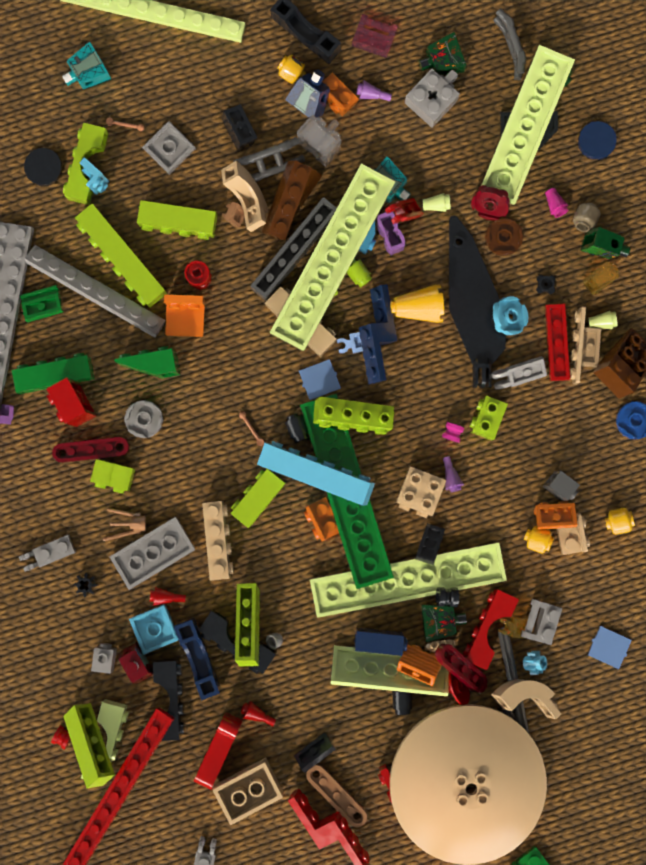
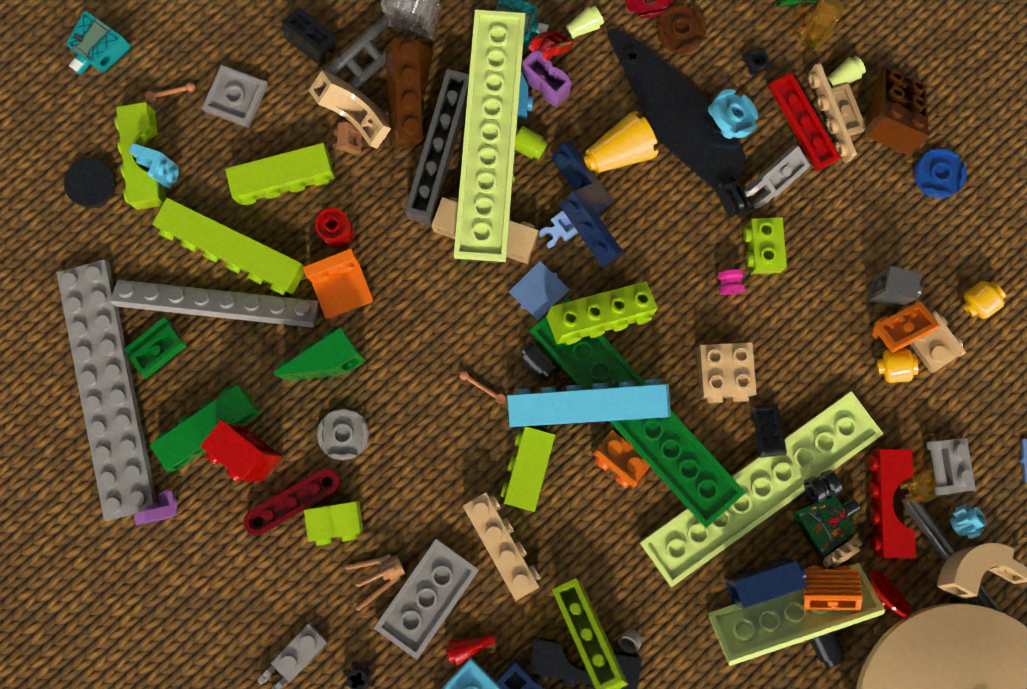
camera: 25 degrees left, 5 degrees down
dark red plate [435,644,487,693] -> none
medium lavender cone [443,456,464,492] -> none

